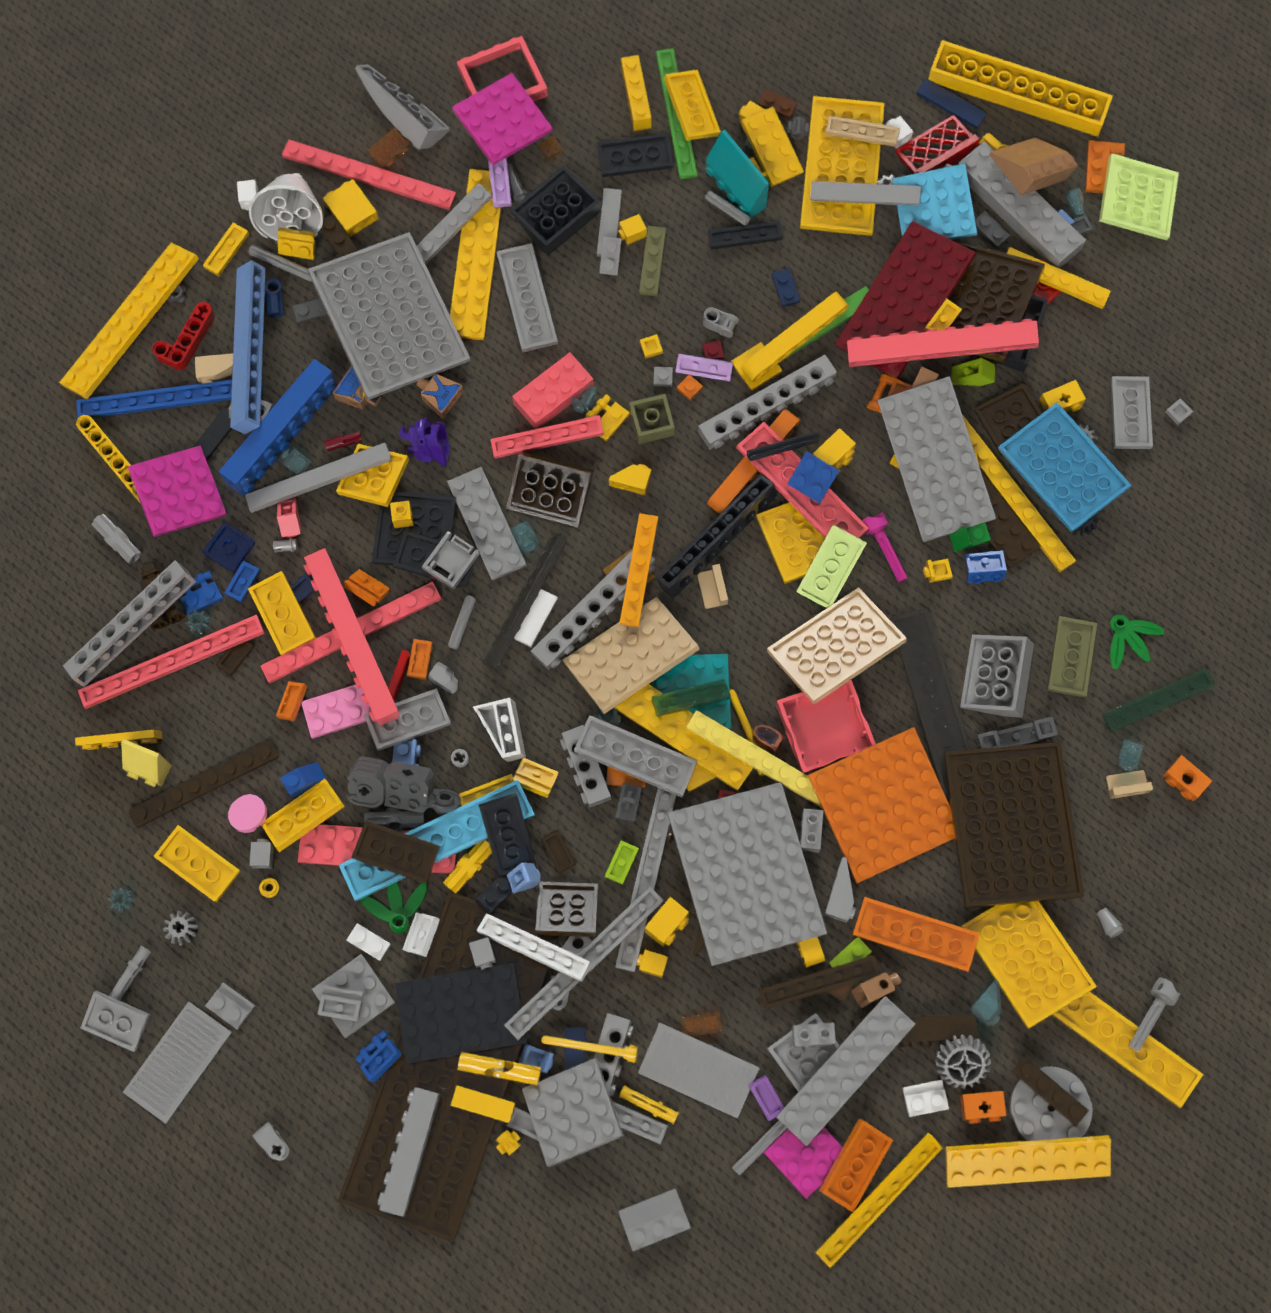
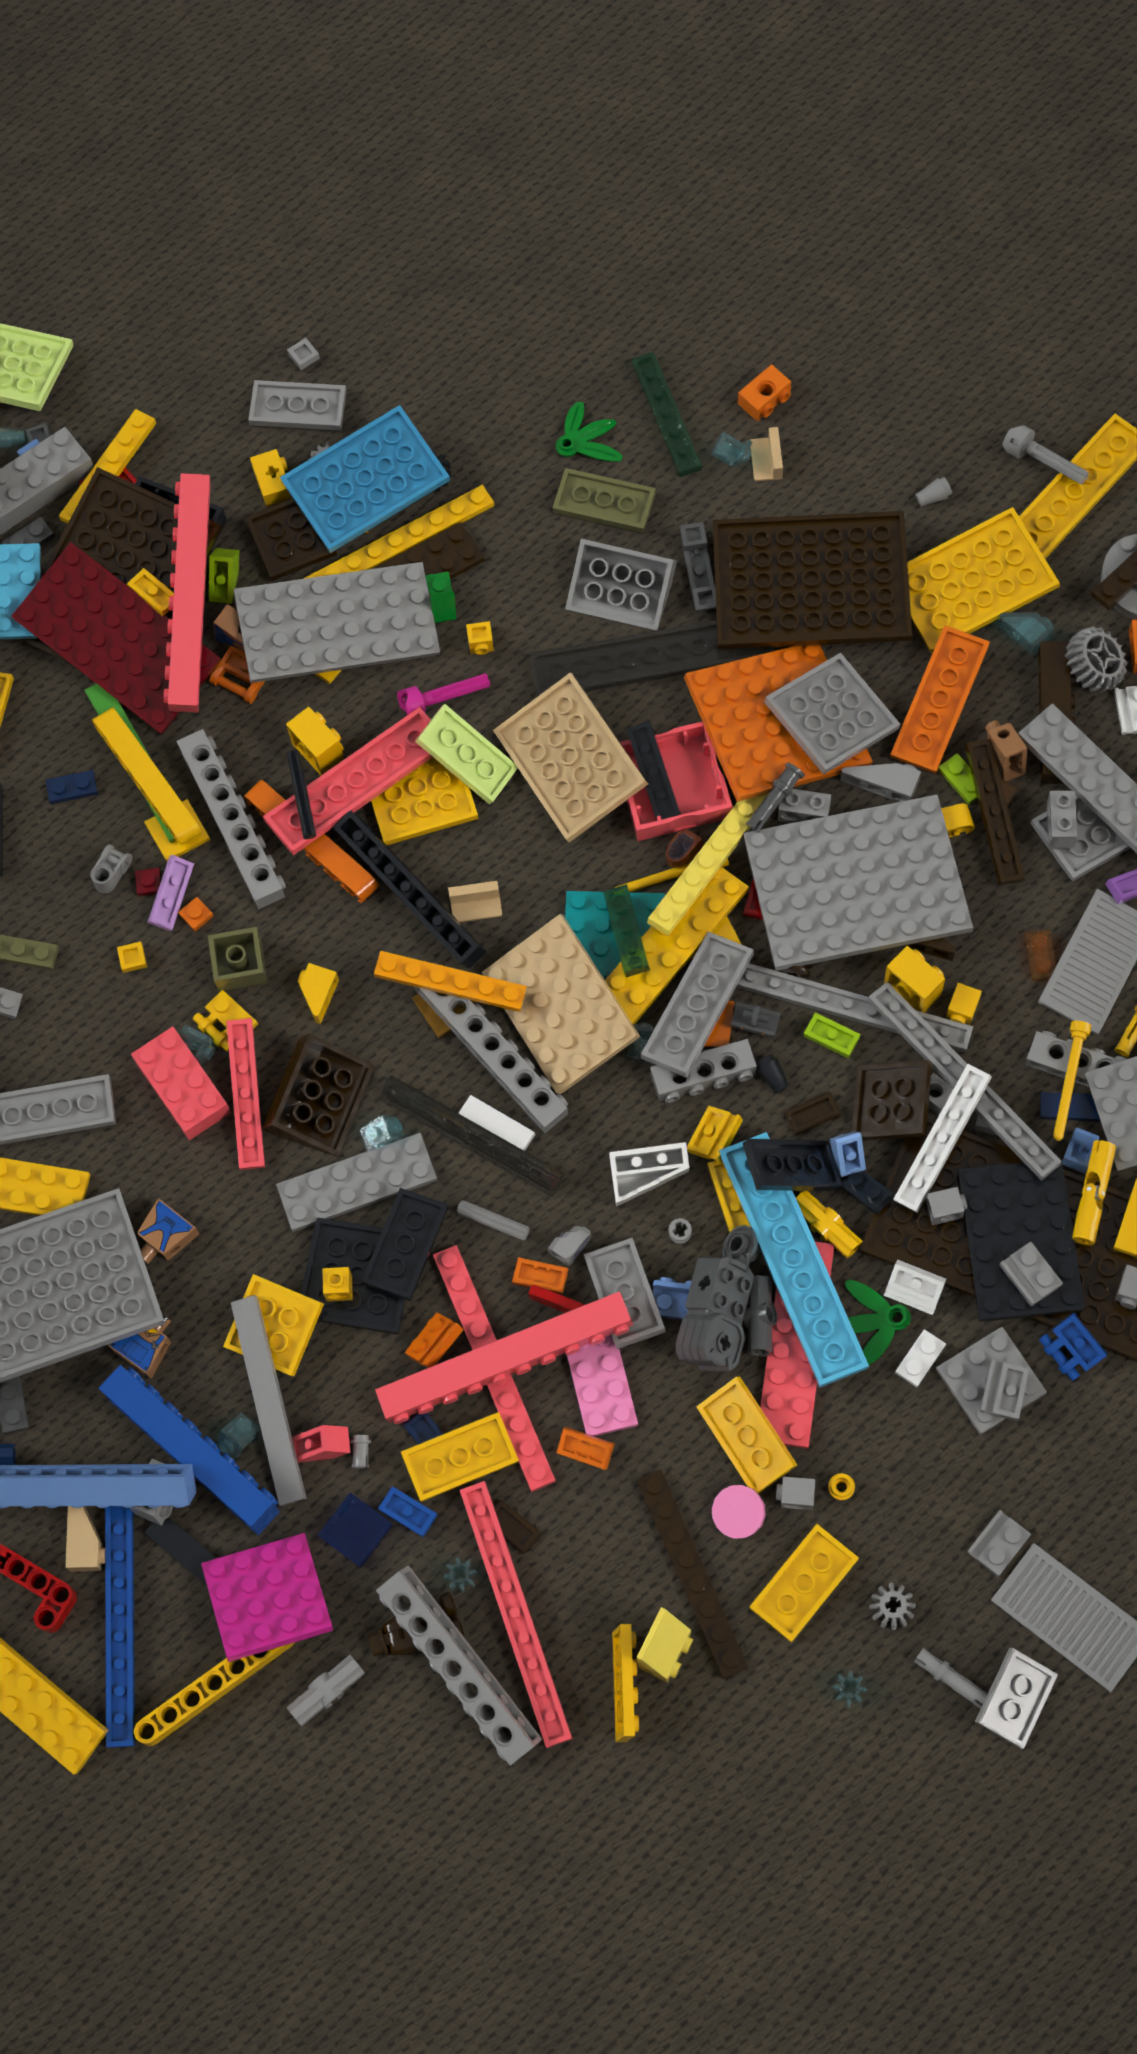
camera: 80 degrees left, 5 degrees down
blue plate [180,571,223,616] -> none
blue slope [280,762,327,798] -> none
dark red axle [324,431,362,452] -> none
dark brown plate [351,821,440,884] -> none
dark purple helmet [399,418,449,467] -> none
light grey container [422,531,480,589] -> none
light grey plate [654,367,673,387] -> none
blue plate [787,451,839,503] -> none
blue bracket [965,551,1007,584] -> none
none -> black plate [626,721,681,820]
none -> dark grey pin [746,762,805,833]
none -> black cone [756,1054,789,1093]
none -> light grey plate [764,653,901,774]
none -> light grey plate [1000,1242,1063,1307]

